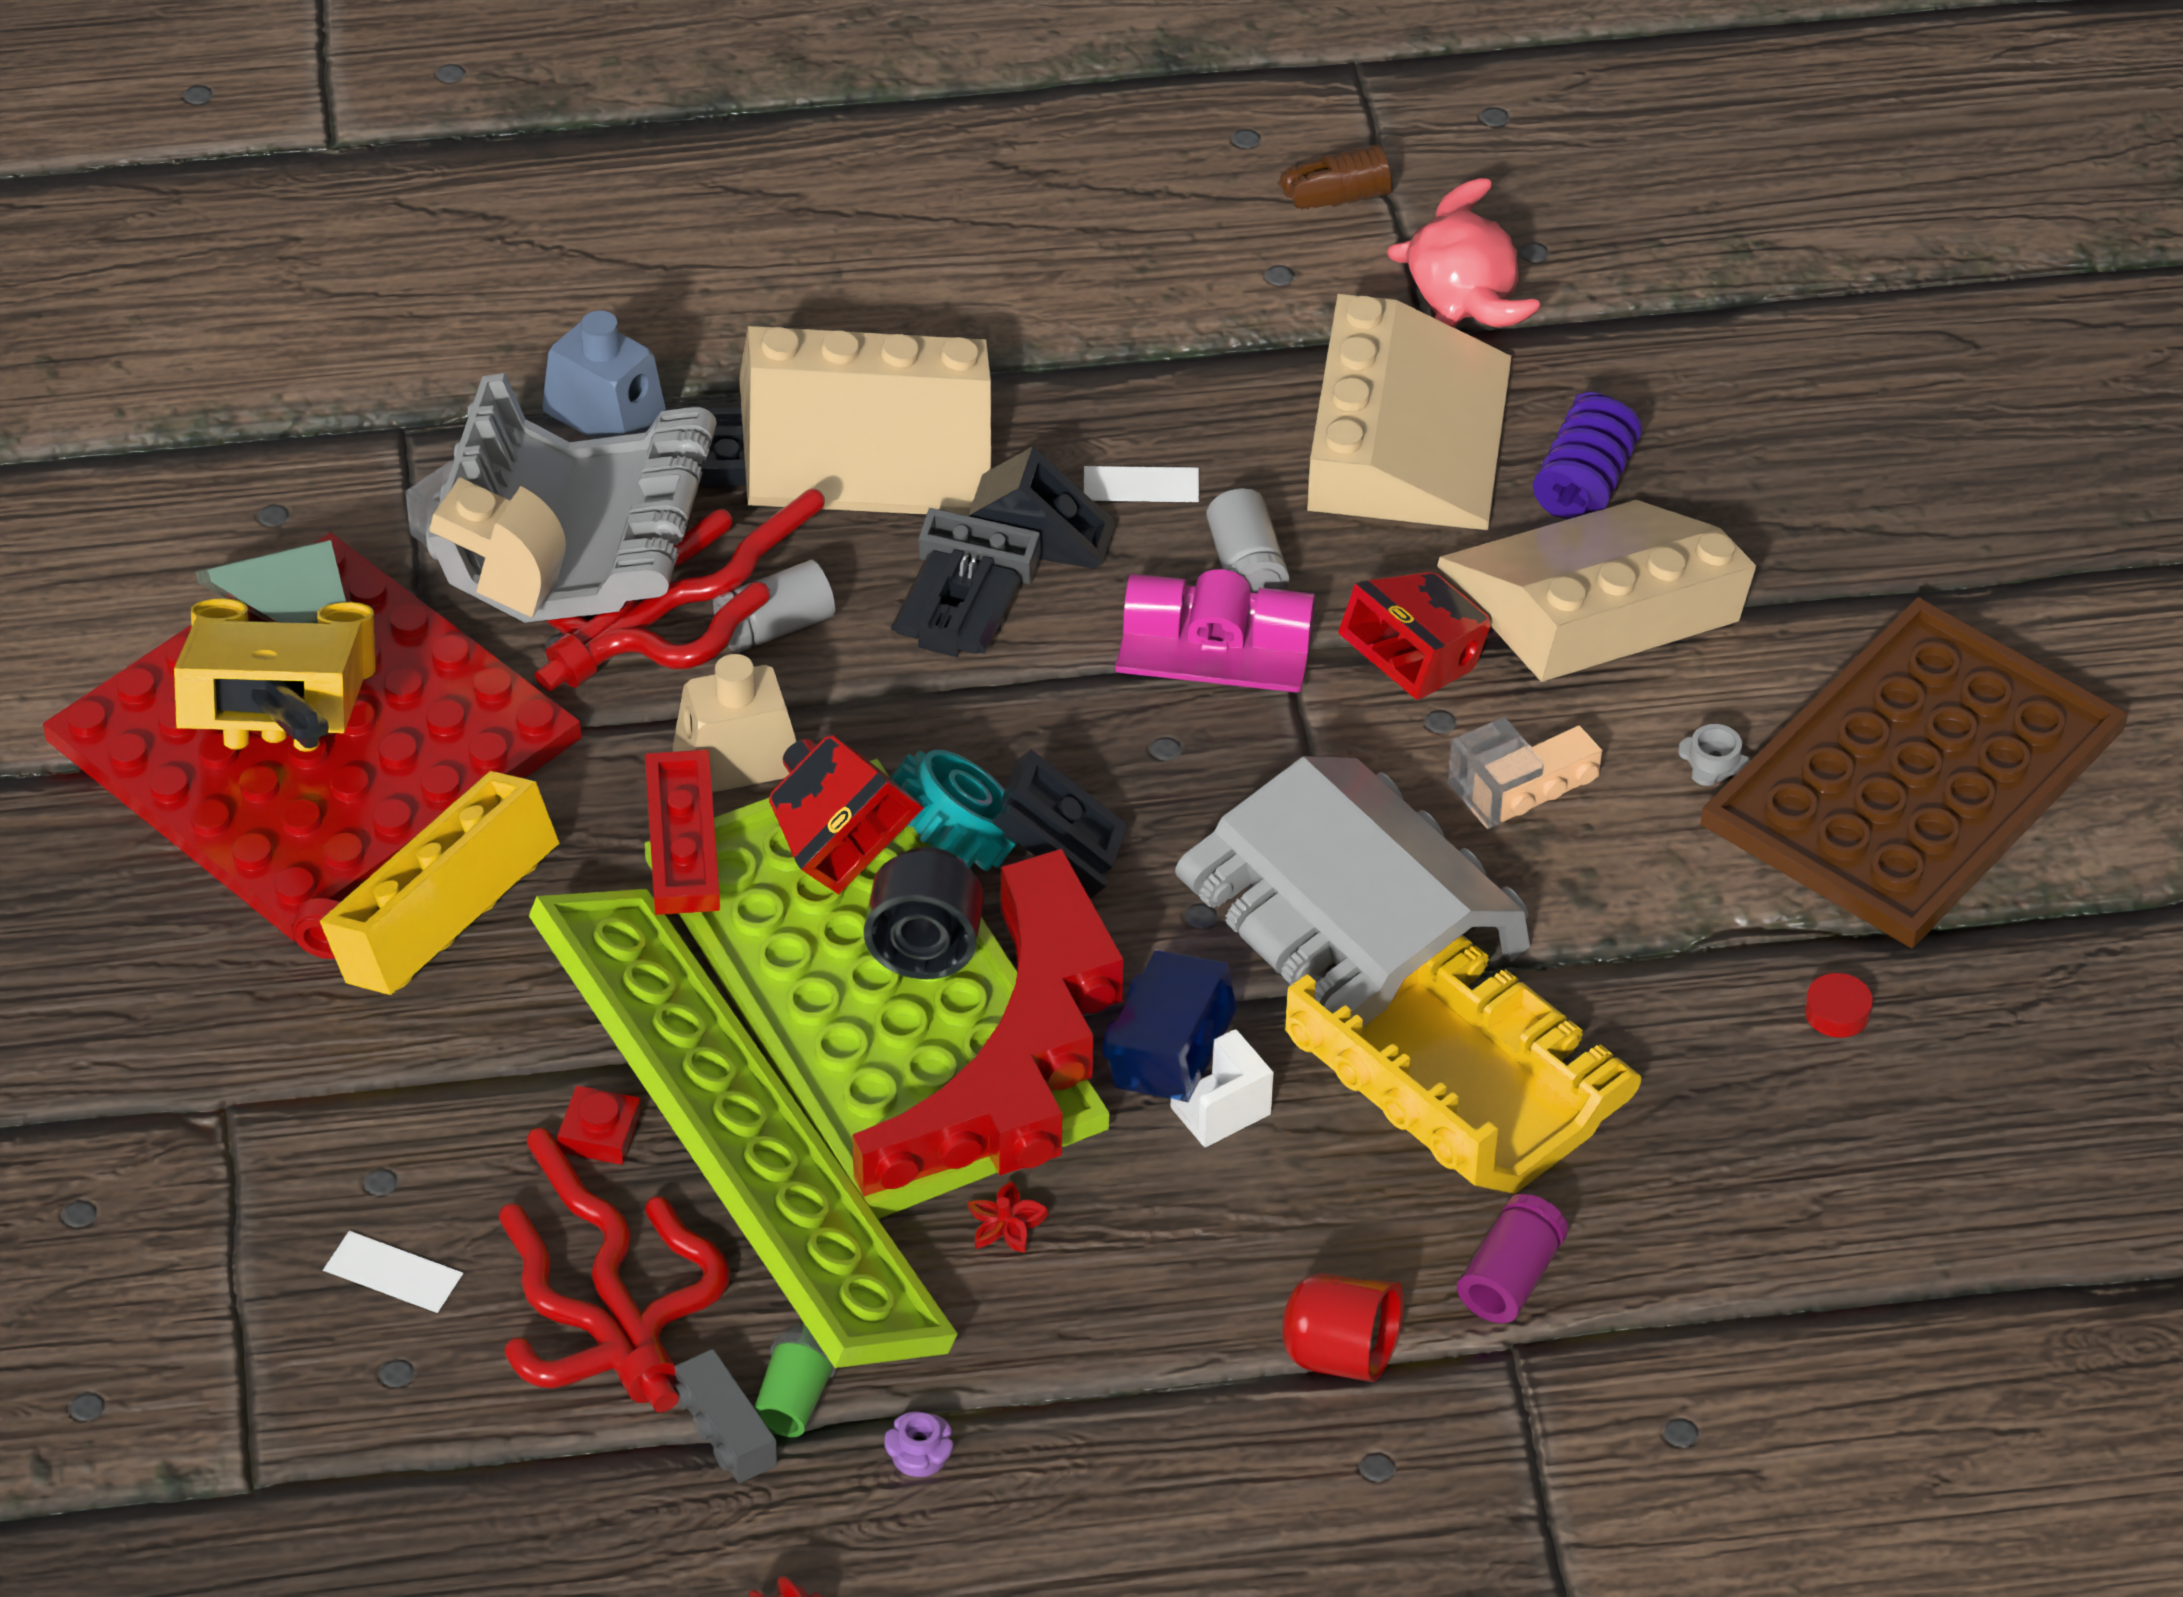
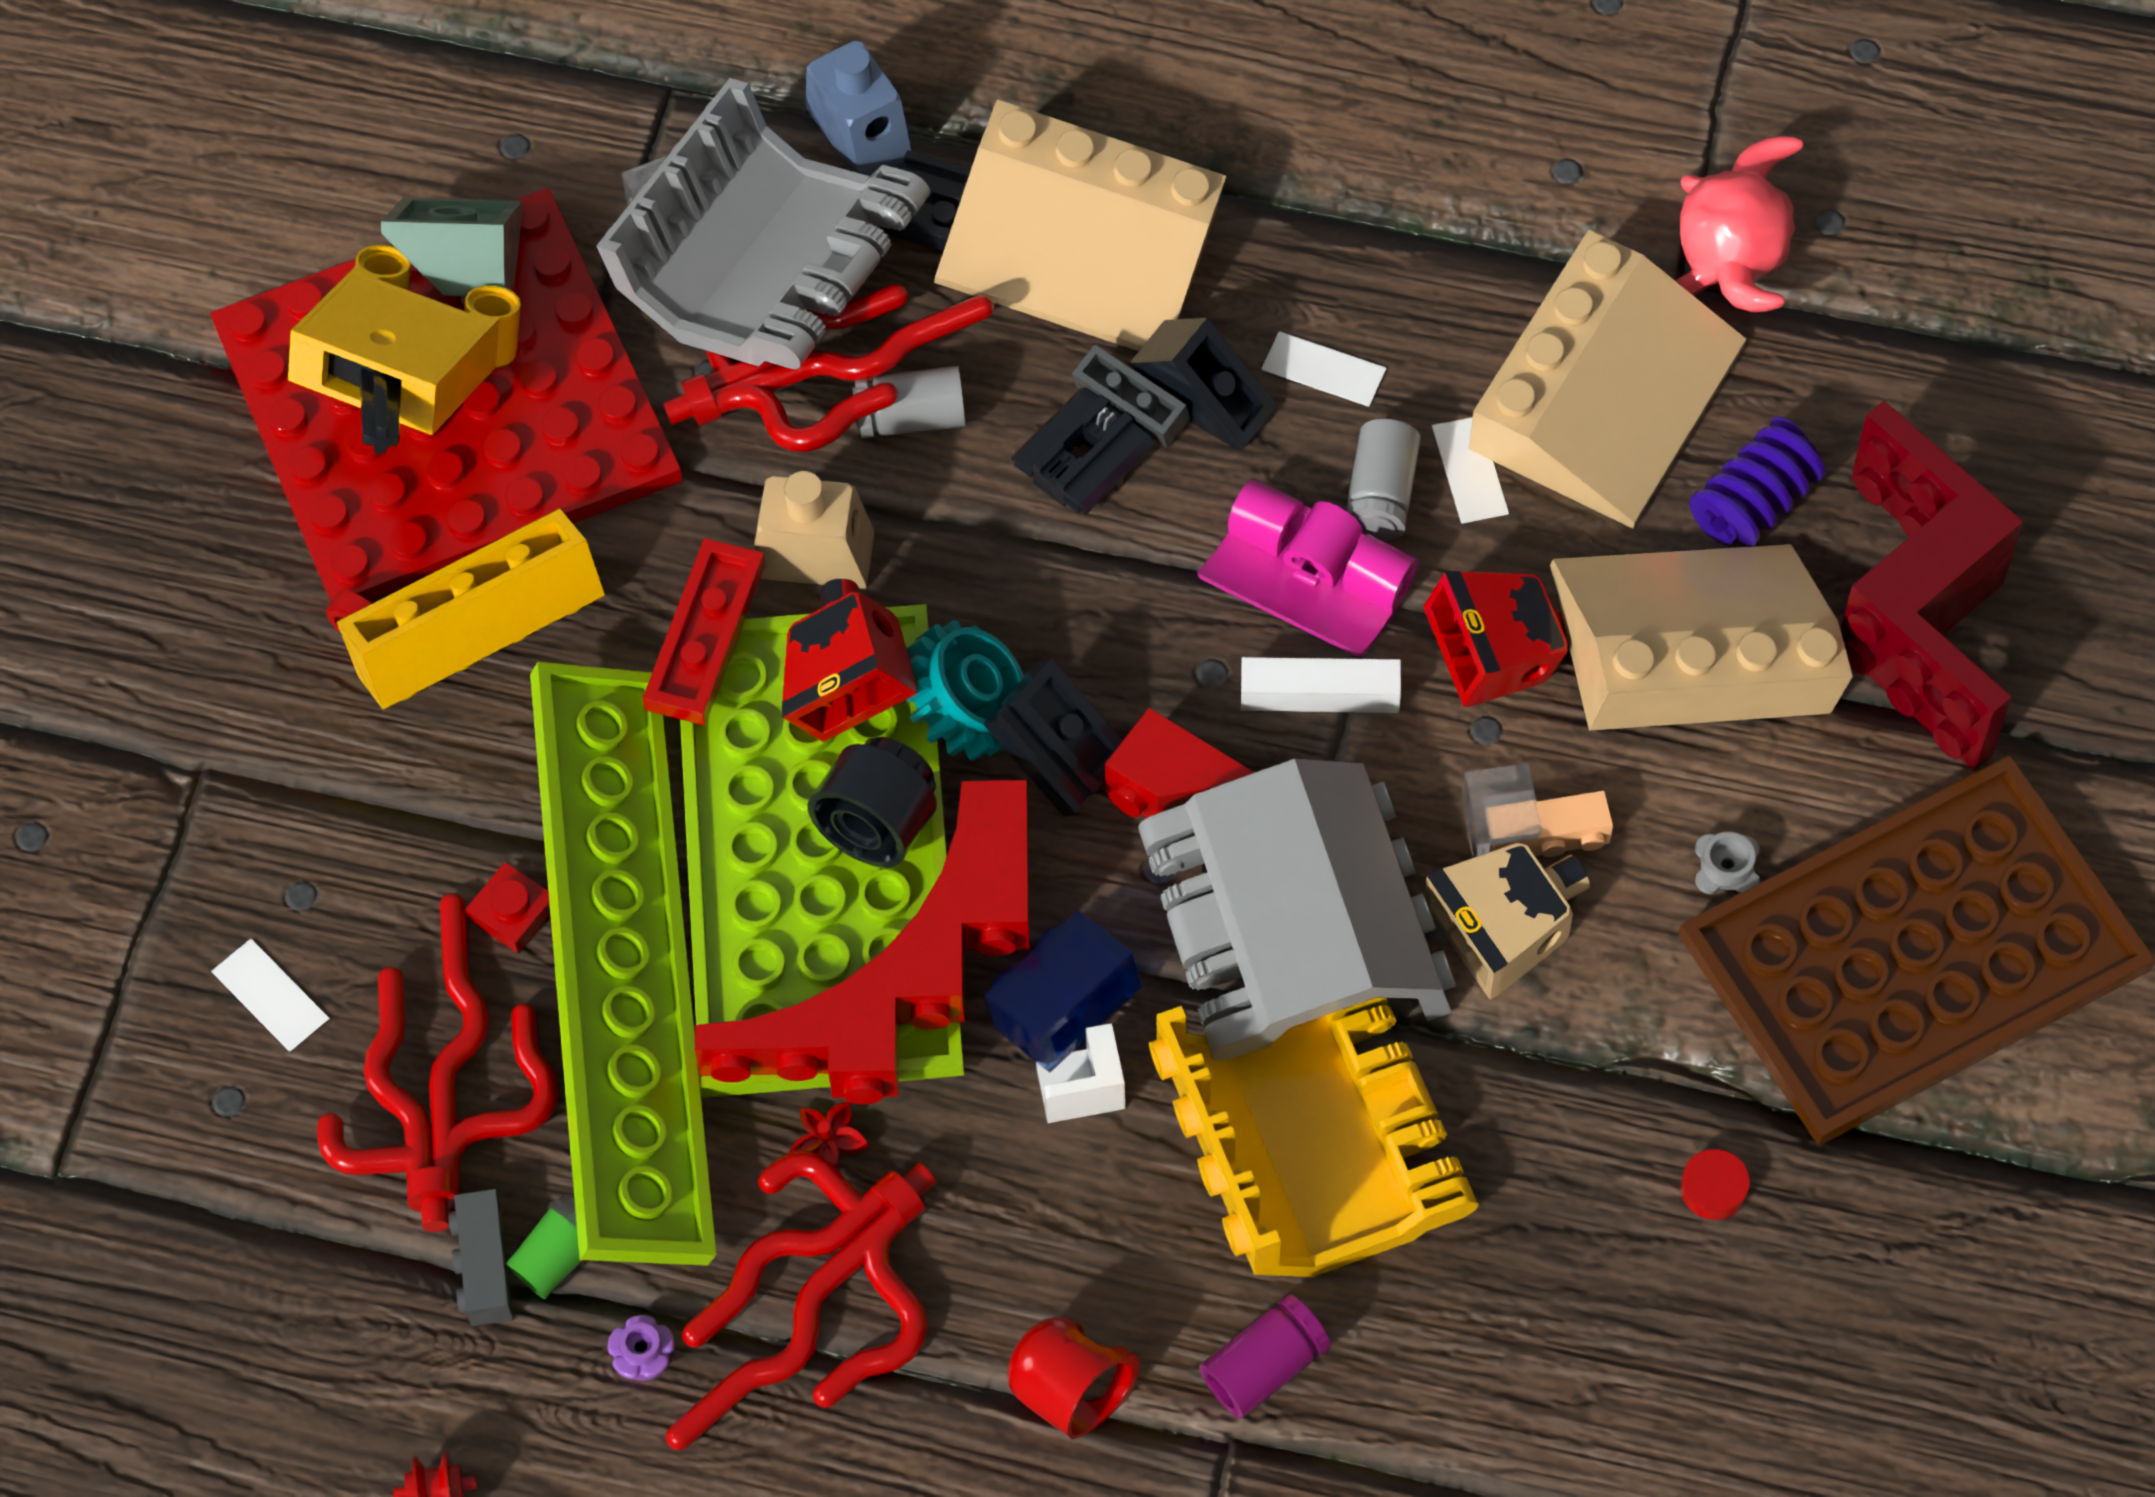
camera: 25 degrees right, 15 degrees up
tan brick [429,477,566,618] -> none
reddish brown hinge [1277,144,1391,210] -> none
none -> red plant [665,1150,936,1450]
none -> red slope [1105,708,1255,818]
none -> white piece [1241,657,1401,713]
none -> tan torso [1425,843,1590,1000]
none -> white sticker [1432,417,1509,524]
none -> dark red bracket [1841,400,2023,771]

